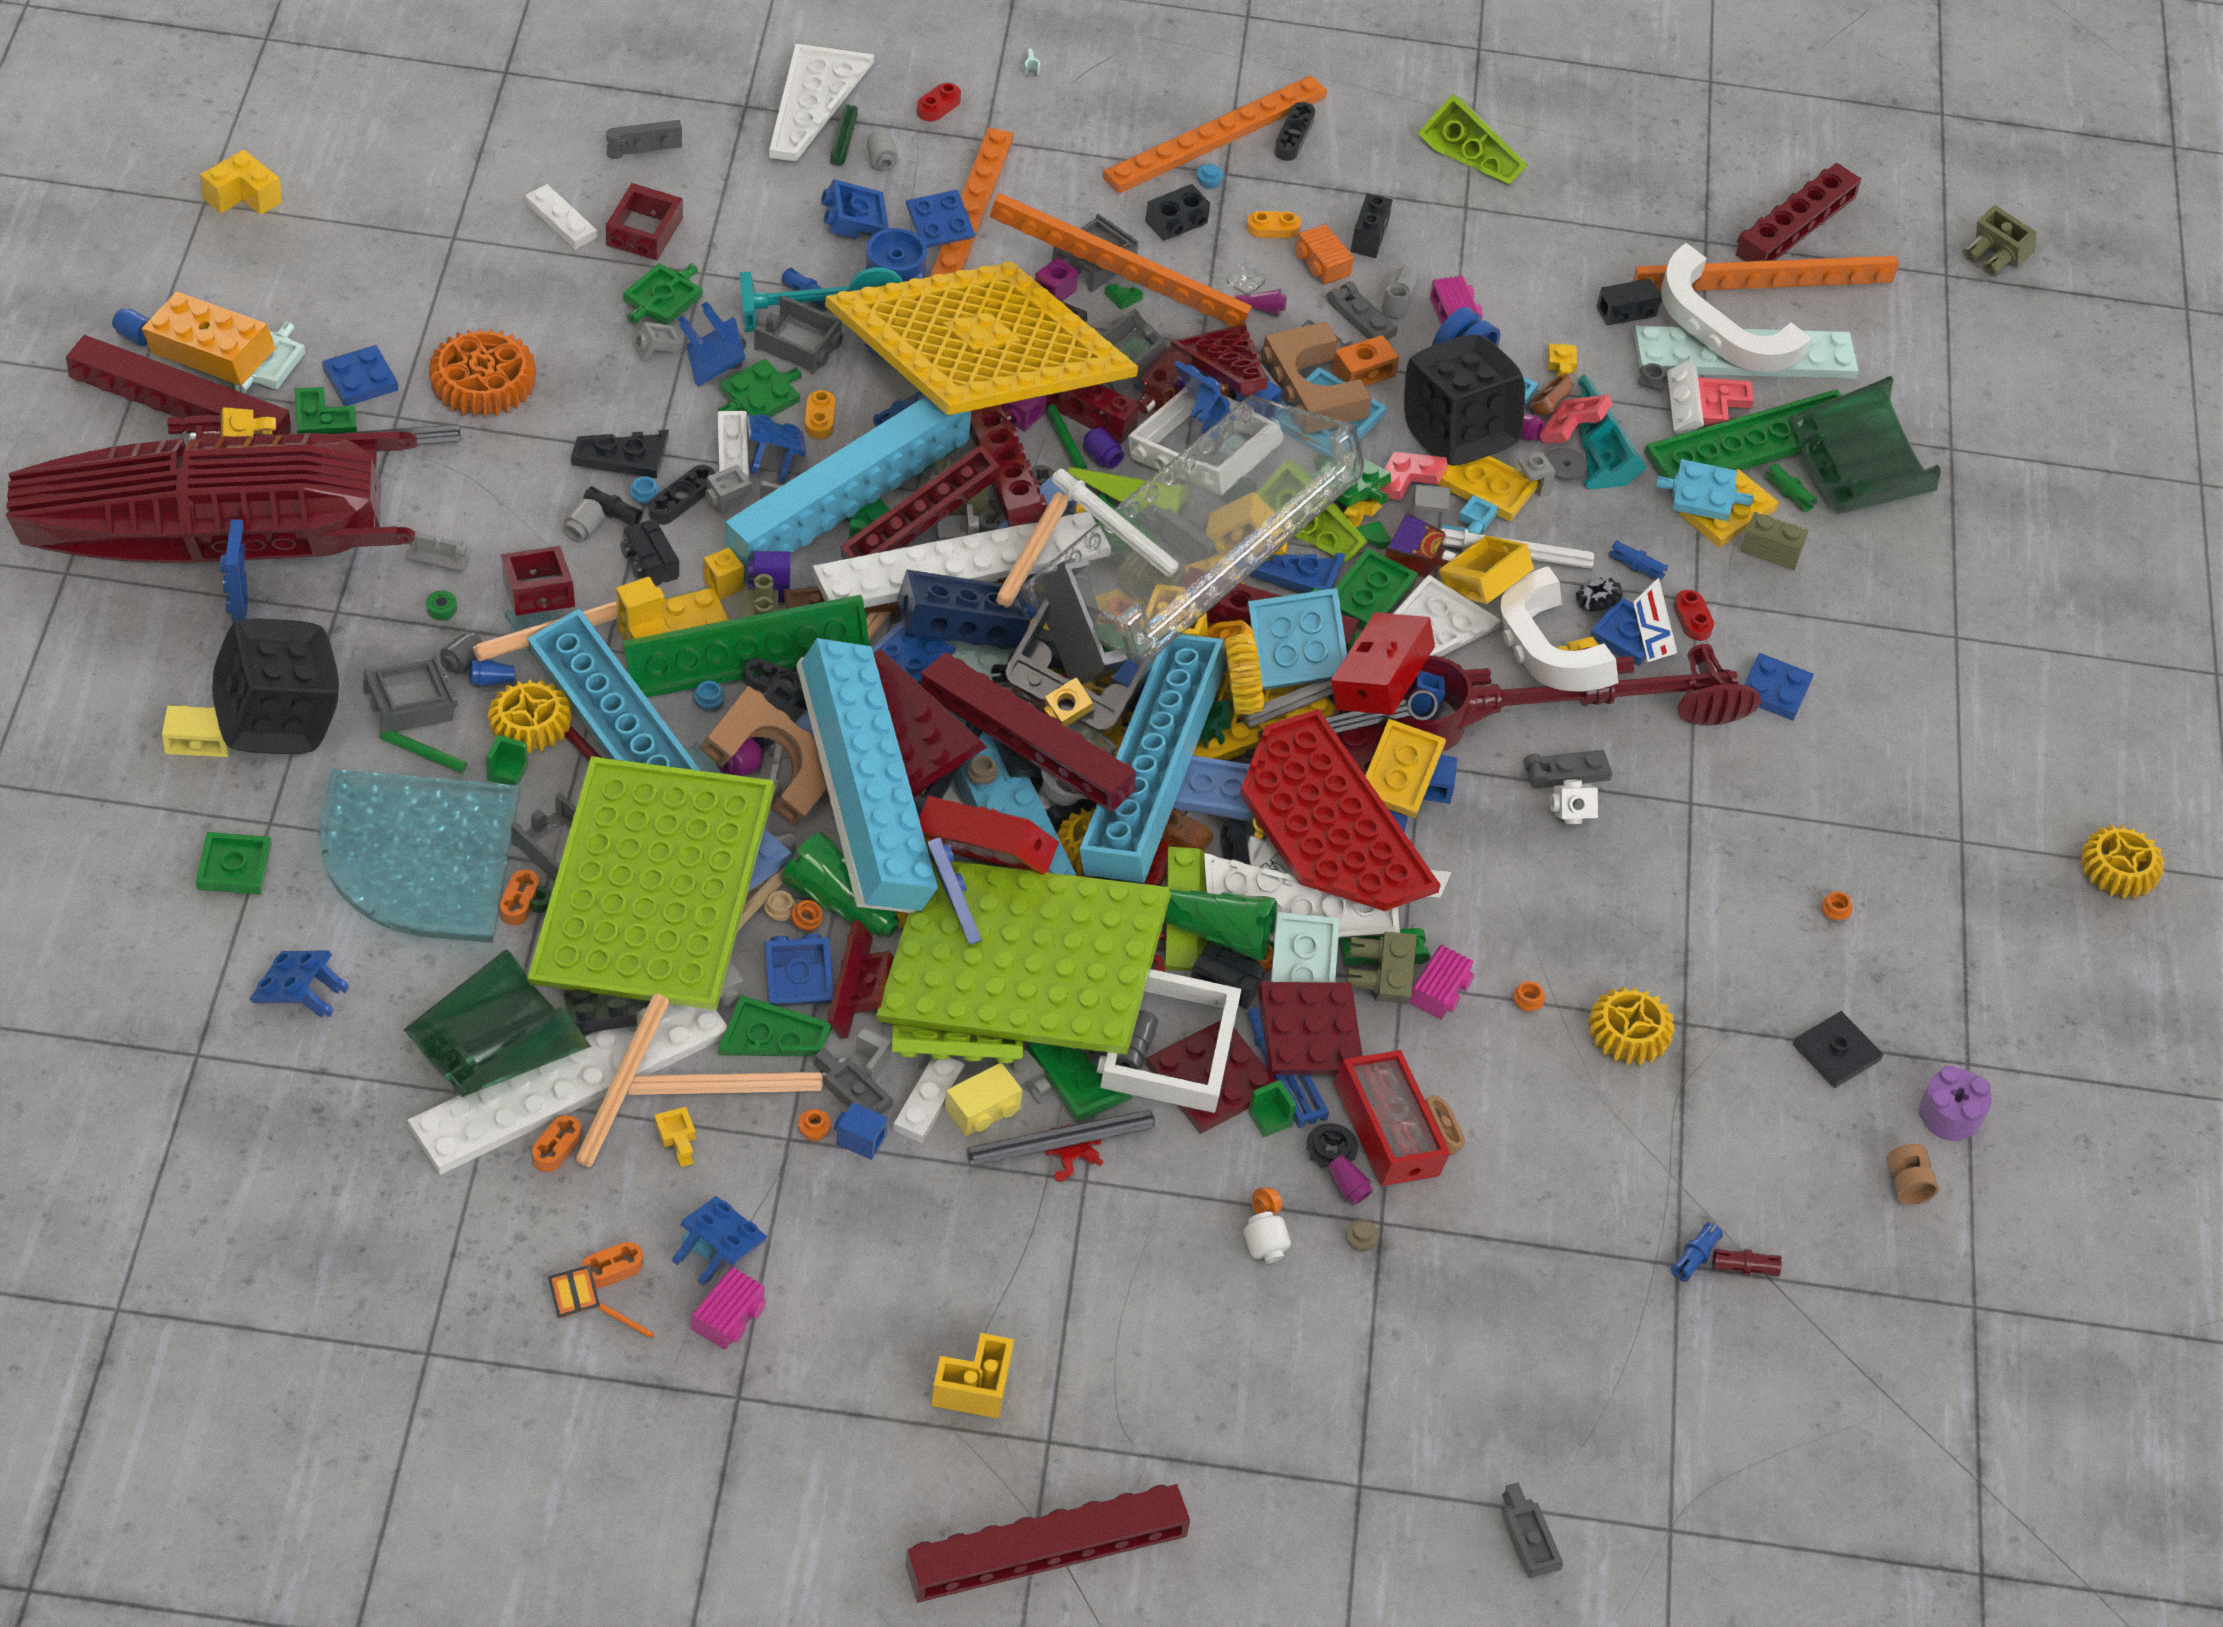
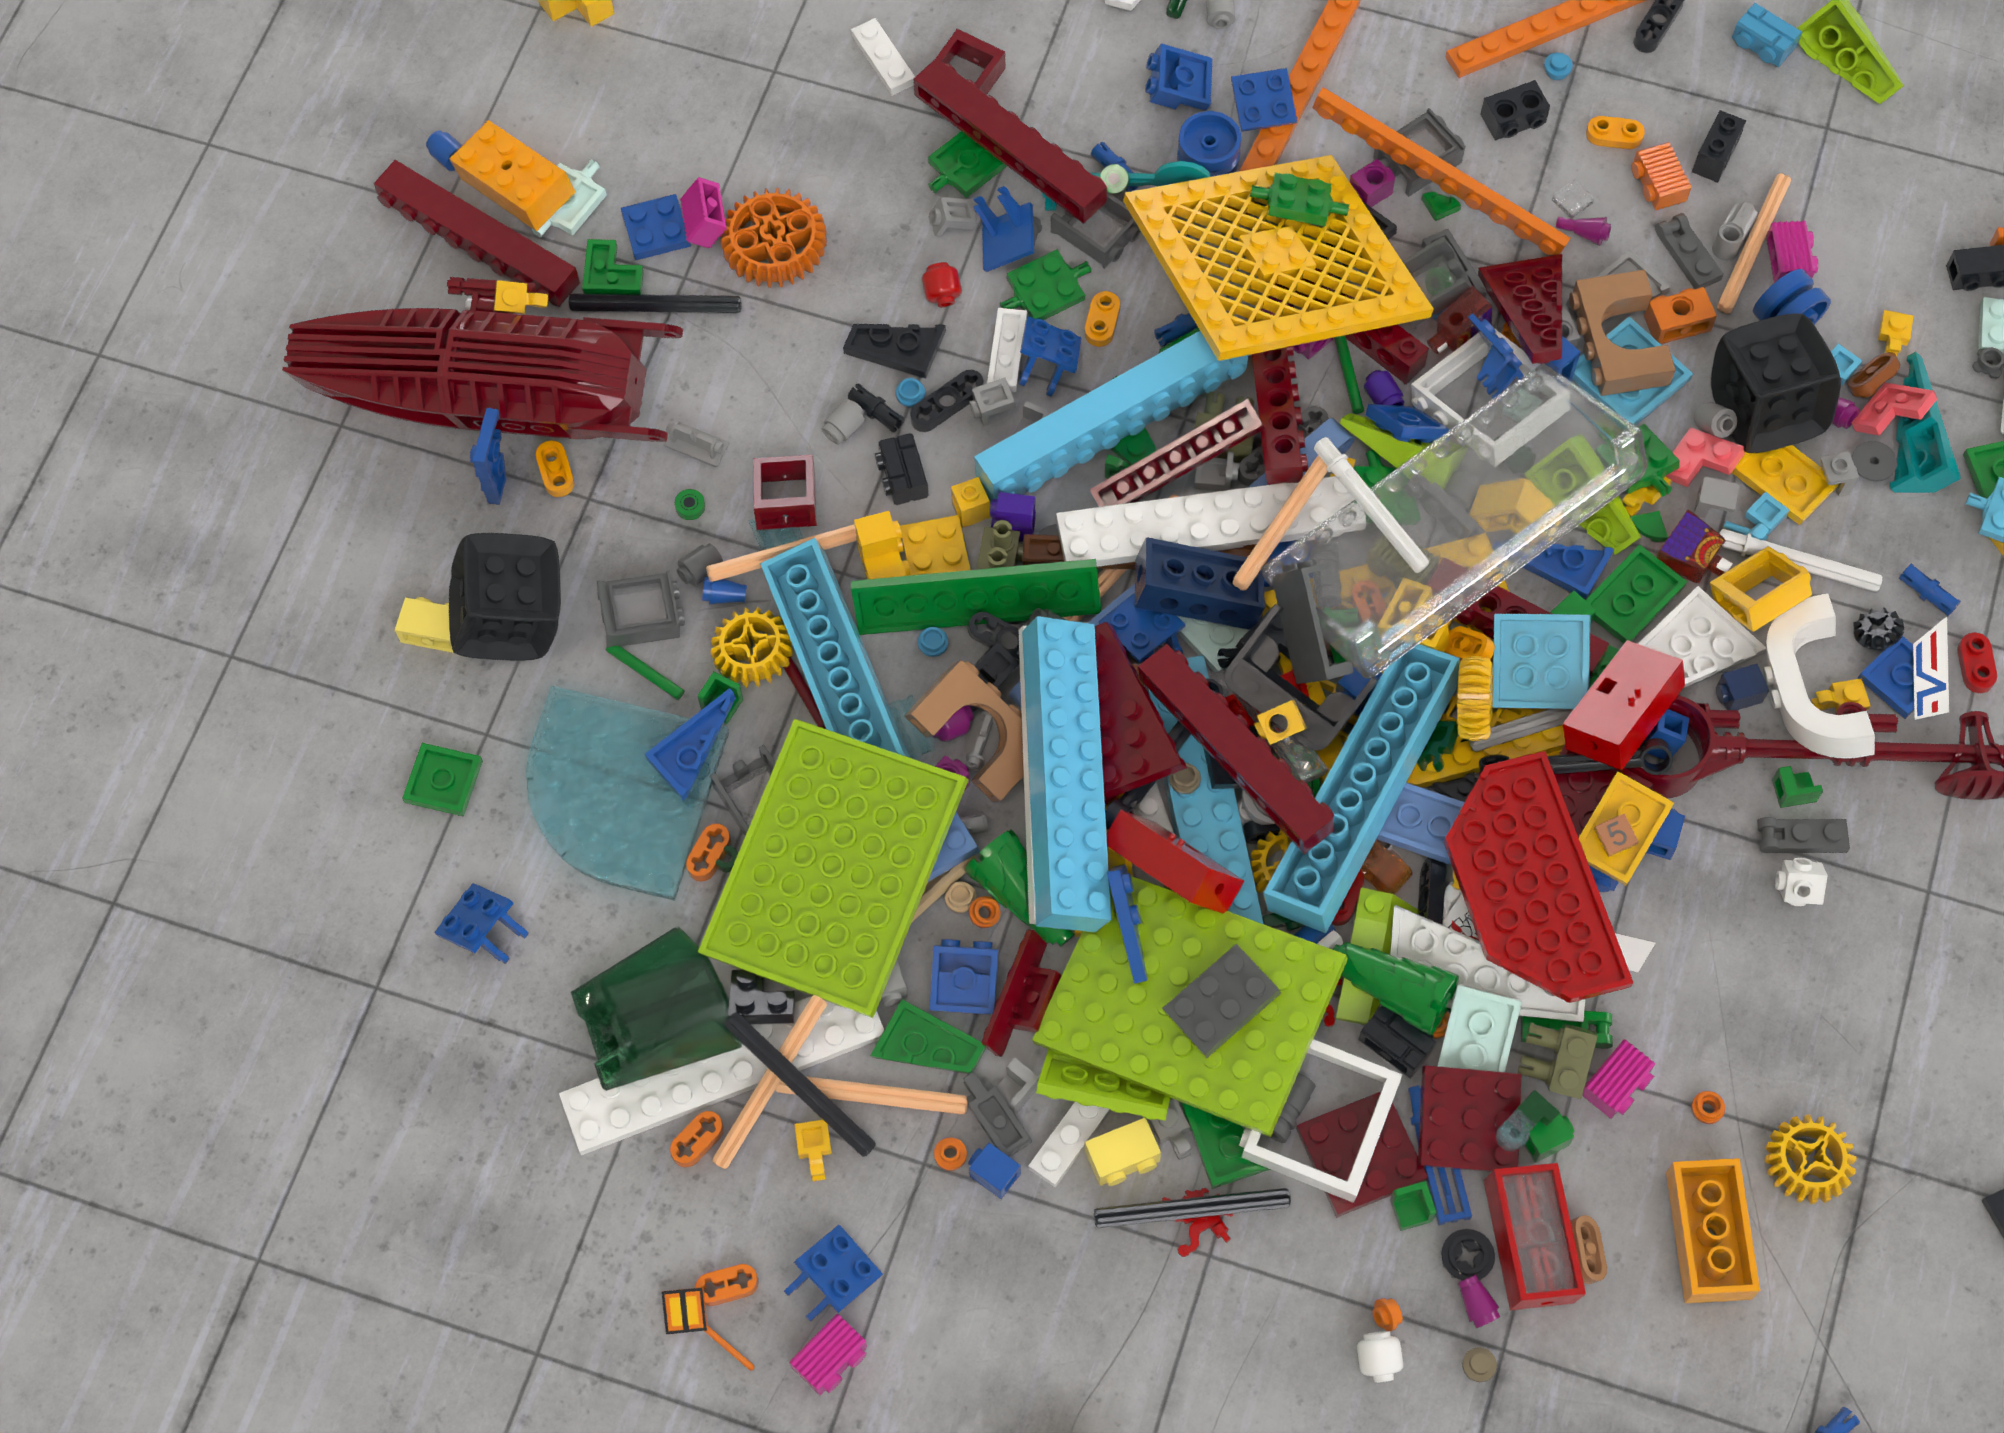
camera: 20 degrees right, 15 degrees up
none -> light orange plate [535,440,574,497]
none -> blue wing [644,688,736,801]
none -> dark pink brick [680,177,727,248]
none -> black axle [723,1012,876,1157]
none -> dark red brick [913,58,1107,224]
none -> red head [921,262,962,308]
none -> tile [1100,164,1129,195]
none -> dark grey plate [1162,944,1281,1058]
none -> green plate [1250,173,1349,227]
none -> blue plate [1365,404,1450,443]
none -> leg [1496,1090,1560,1152]
none -> green brick [1519,1109,1574,1163]
none -> nougat tile [1594,814,1639,857]
none -> light orange brick [1666,1158,1760,1304]
none -> light grey brick [1694,402,1737,438]
none -> dark blue brick [1716,664,1769,710]
none -> light nougat axle [1717,173,1791,314]
none -> dark azure brick [1732,3,1802,67]
none -> green panel [1772,766,1823,808]

